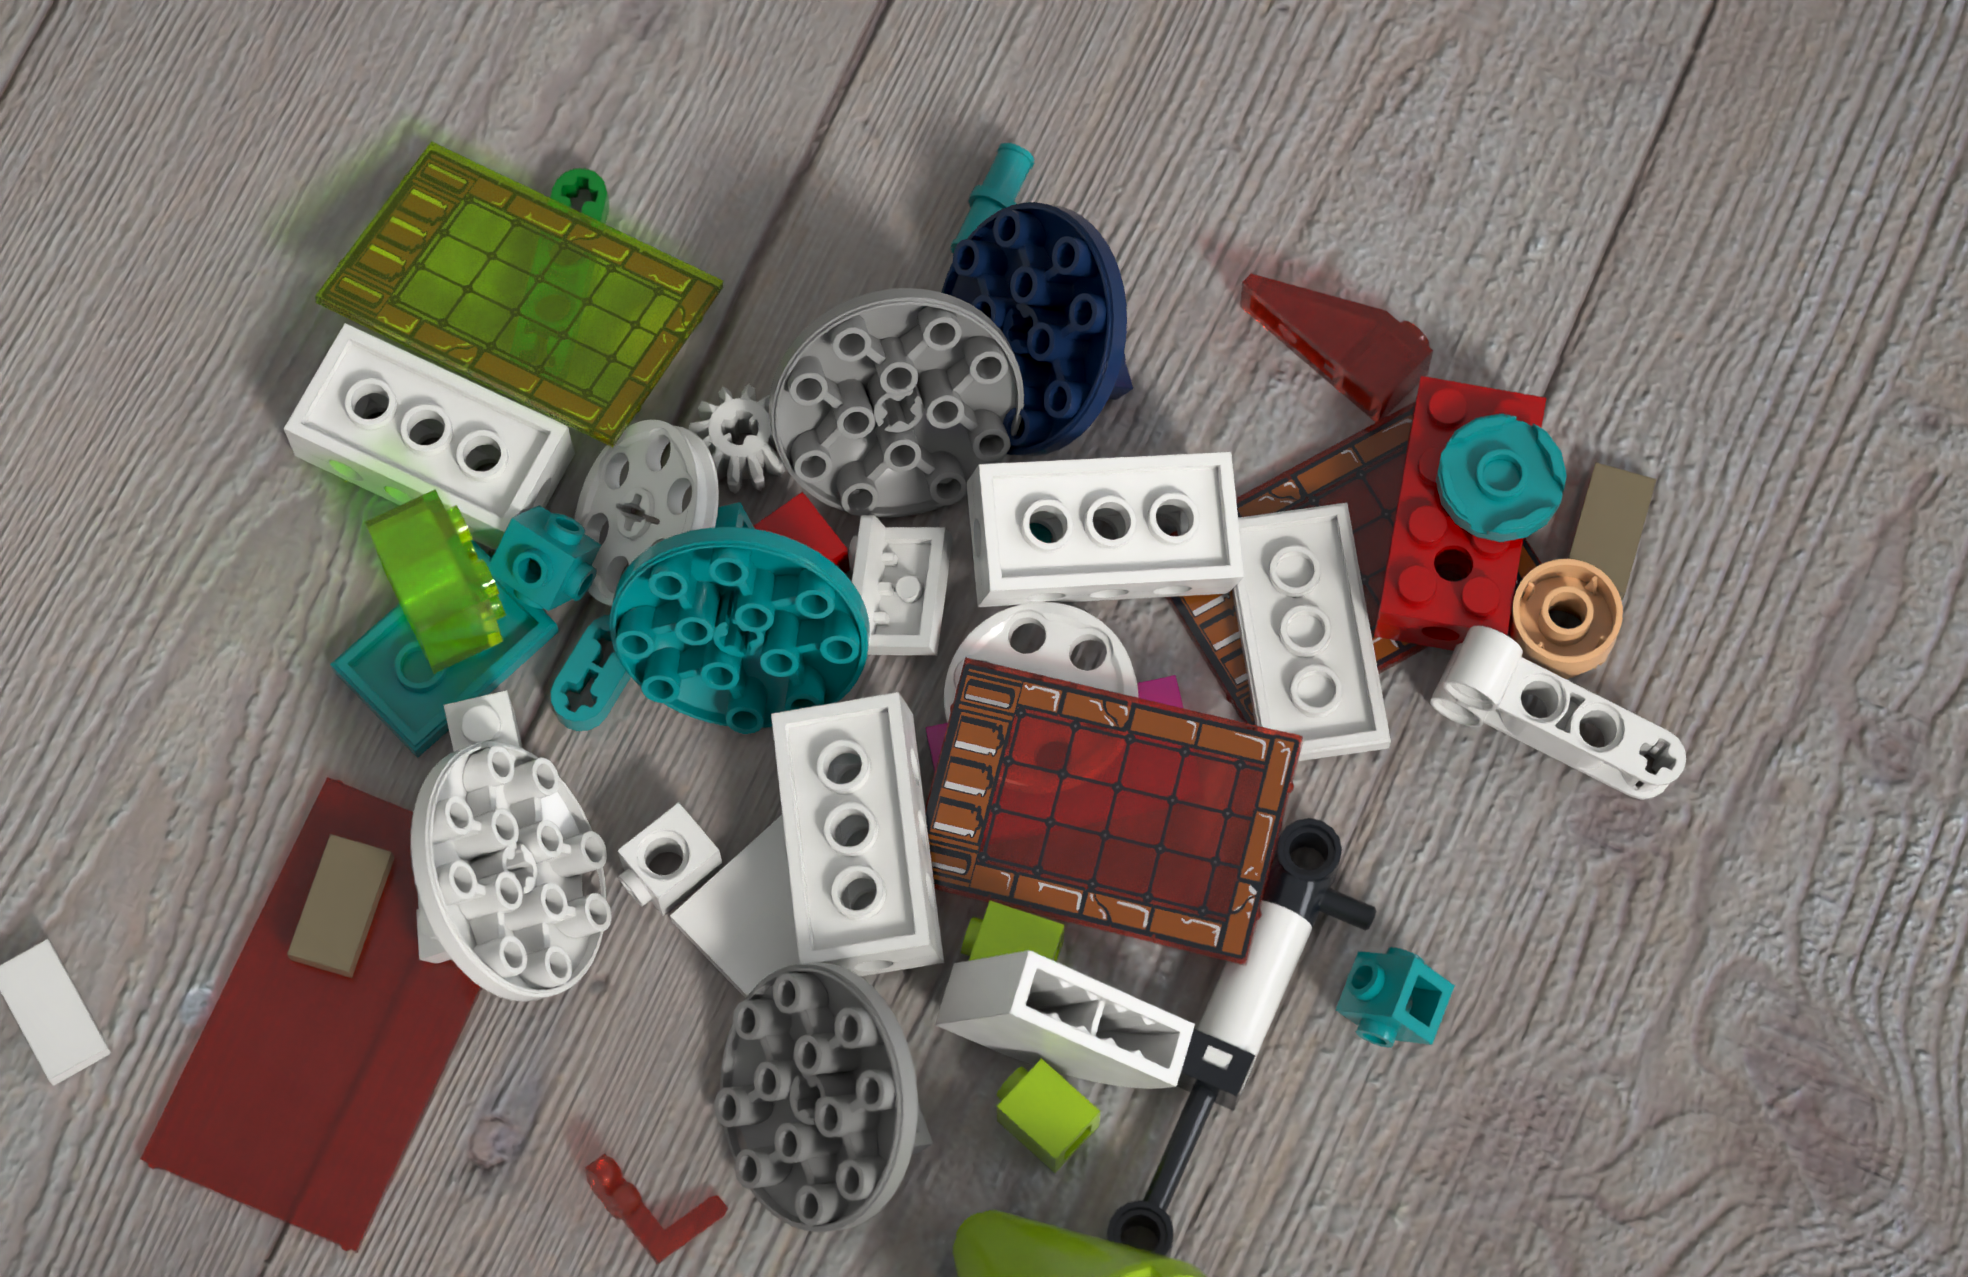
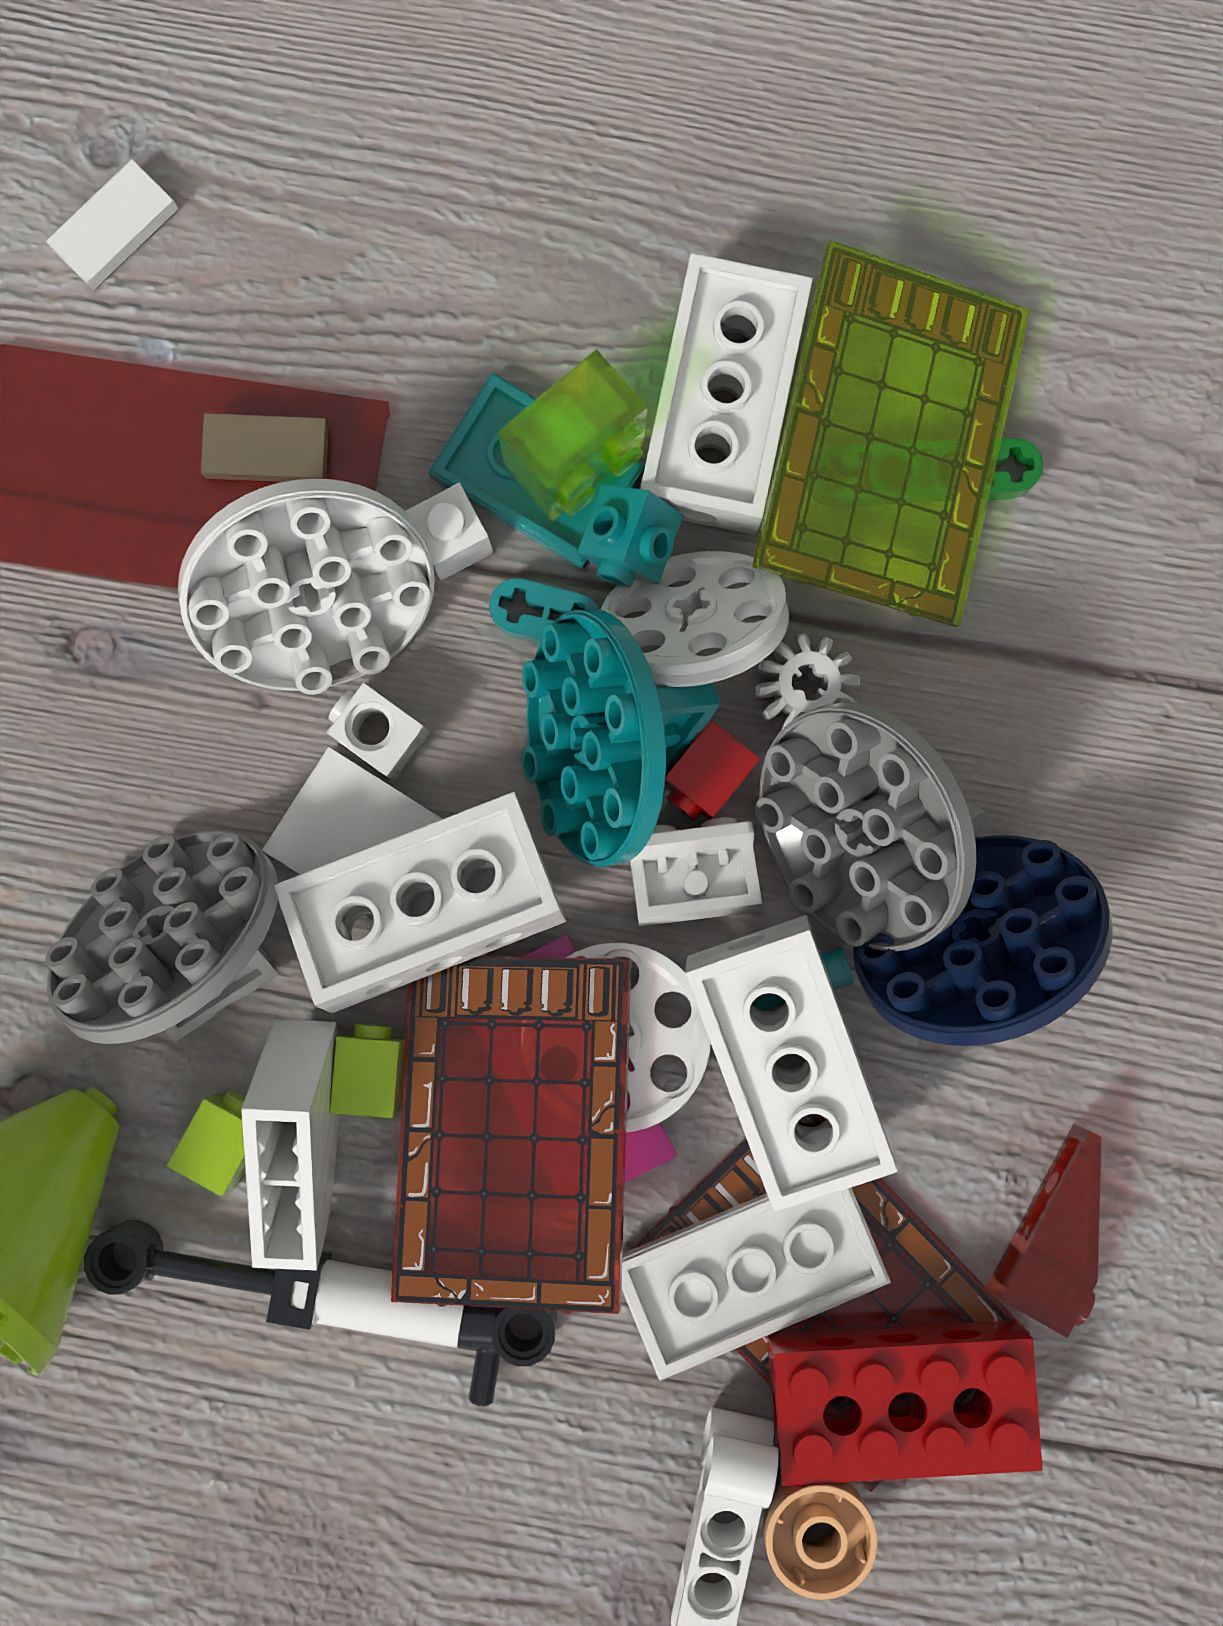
camera: 75 degrees right, 15 degrees up
clear red piece [584,1154,728,1265] -> none
teal pin [950,143,1035,253] -> none
teal brick [1335,947,1455,1048] -> none
teal tile [1436,414,1567,542] -> none
dark tan tile [1568,462,1657,601] -> none

